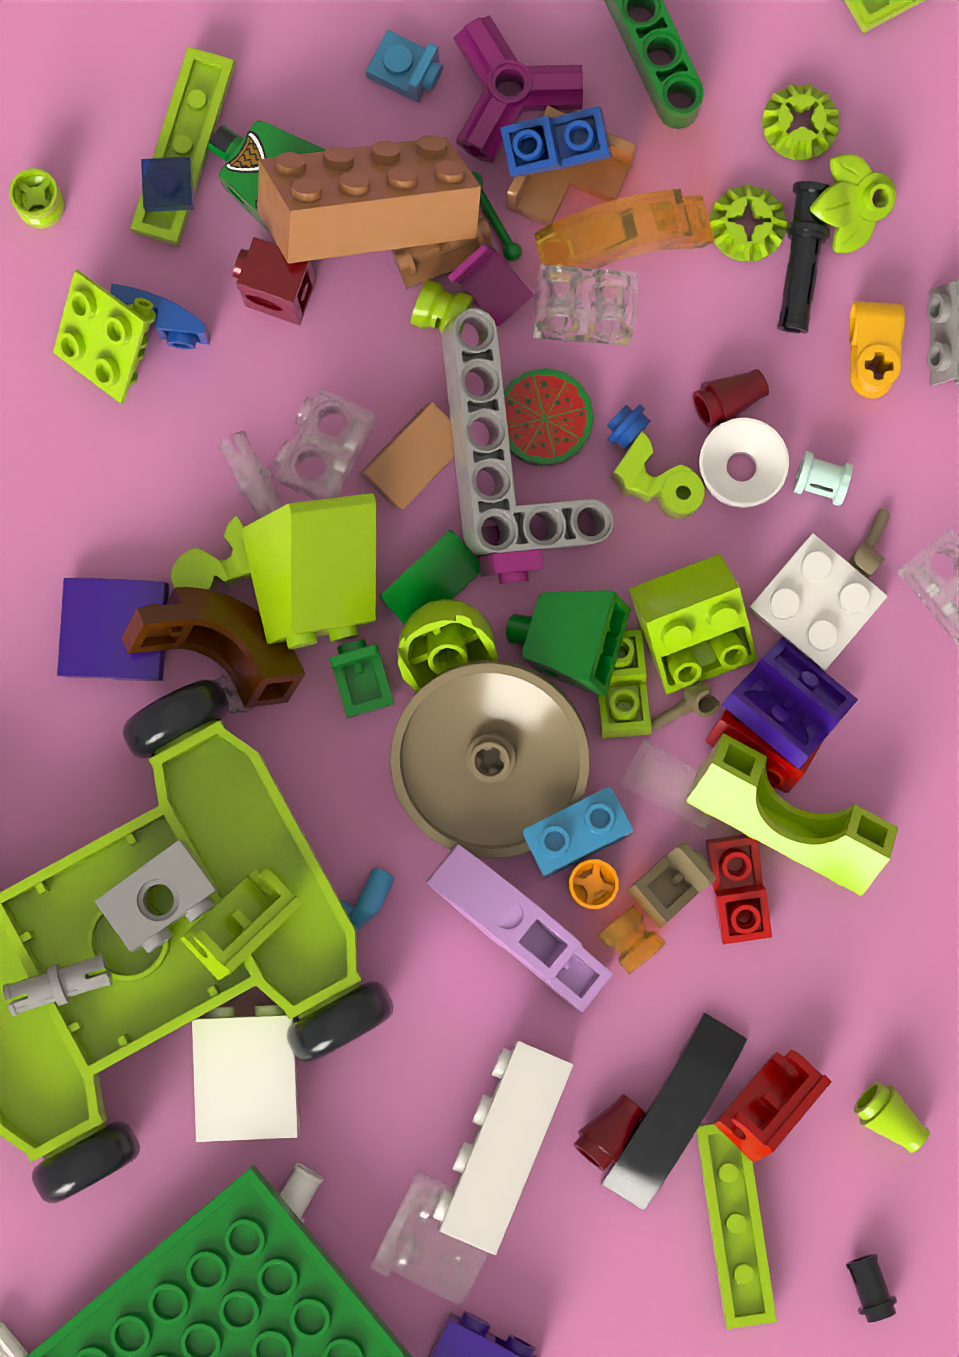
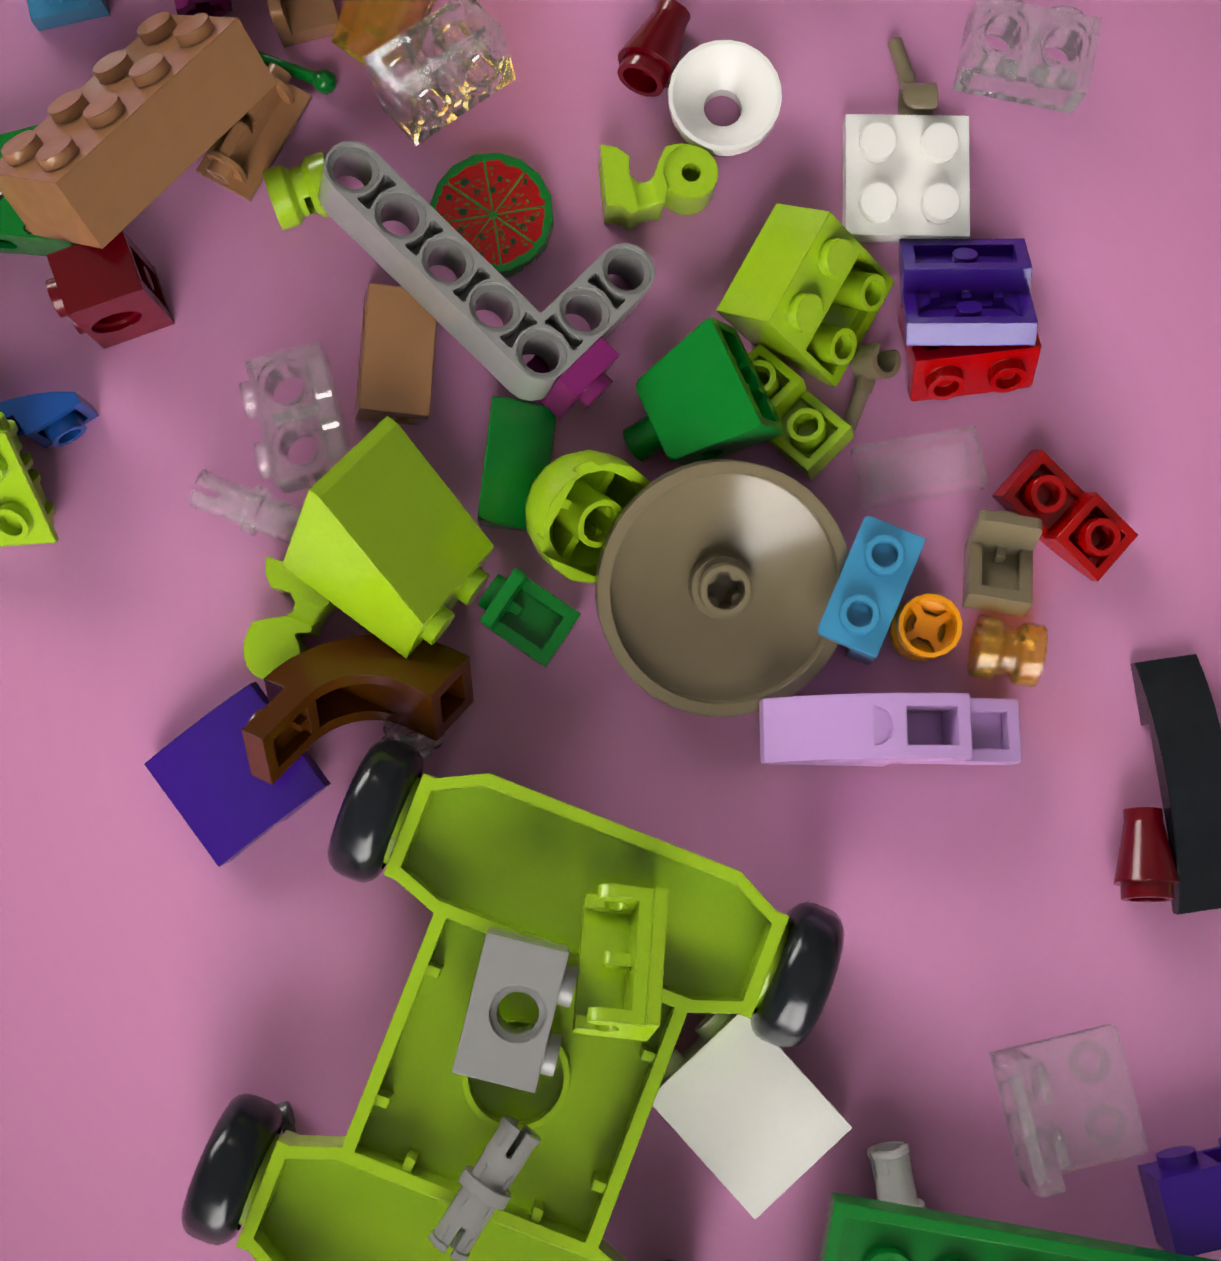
camera: 45 degrees left, 0 degrees up
dark azure arm [341,868,394,931] -> none
white brick [433,1041,574,1255] -> none
magenta bracket [448,243,534,327] -> none
blue plate [607,404,651,450] -> none
arch [686,733,899,896] -> none
light aqua bush [793,451,853,506] -> none

